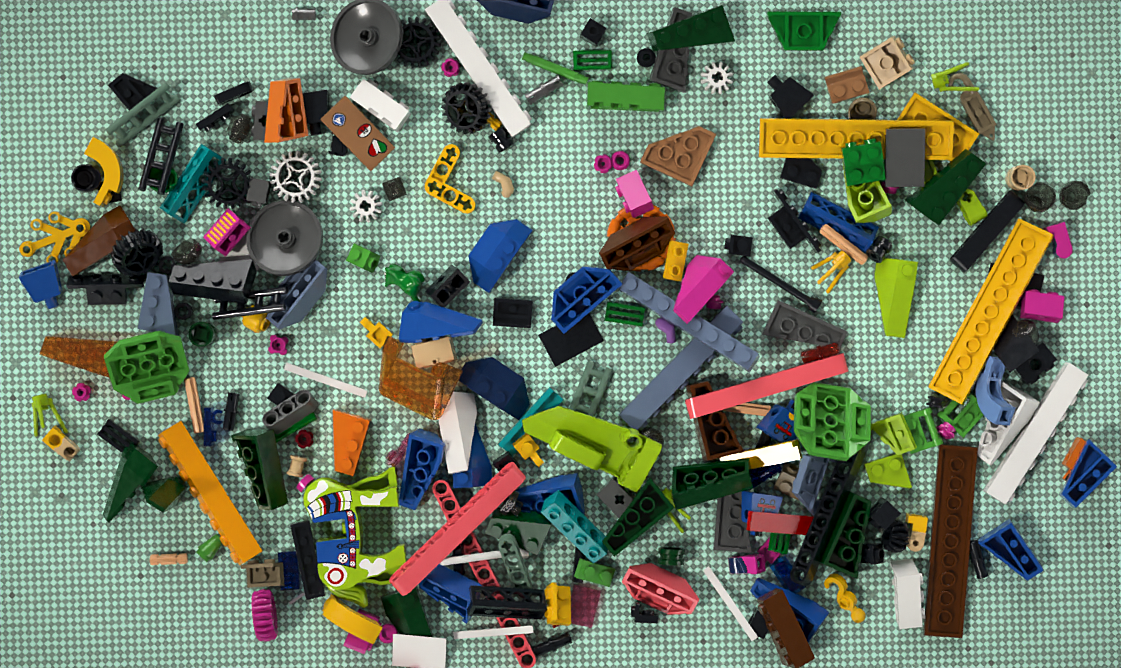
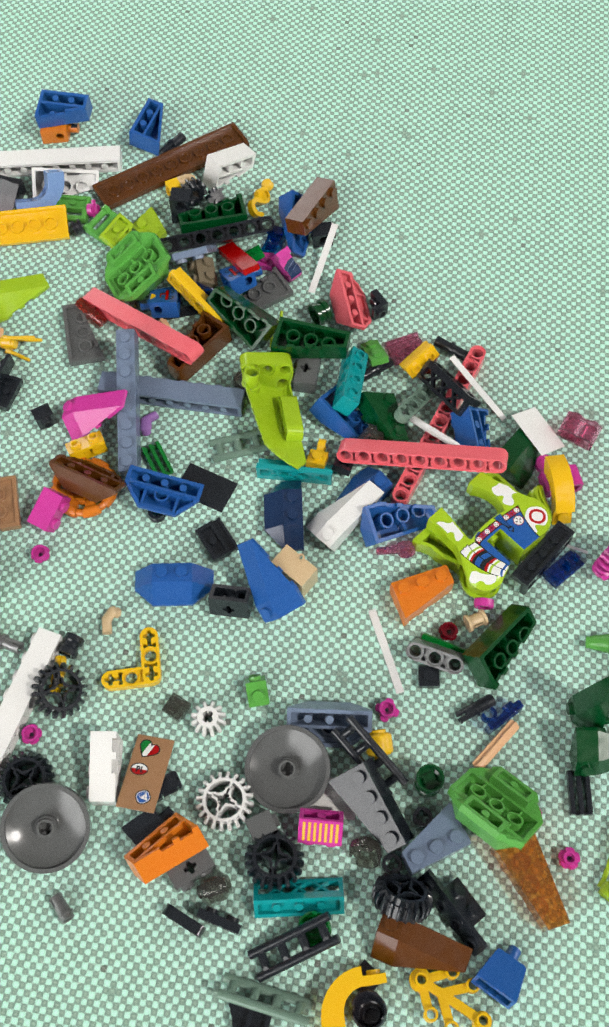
camera: 120 degrees left, 25 degrees down
light orange brick [158,421,262,565] -> none
dark tan bracket [241,559,284,588] -> none
yellow plate [360,317,393,348] -> none
clear orange windscreen [379,336,463,420] -> none
green animal [384,264,425,302] -> none
dark pink plate [611,151,630,170] -> none
black piece [740,256,822,313] -> none

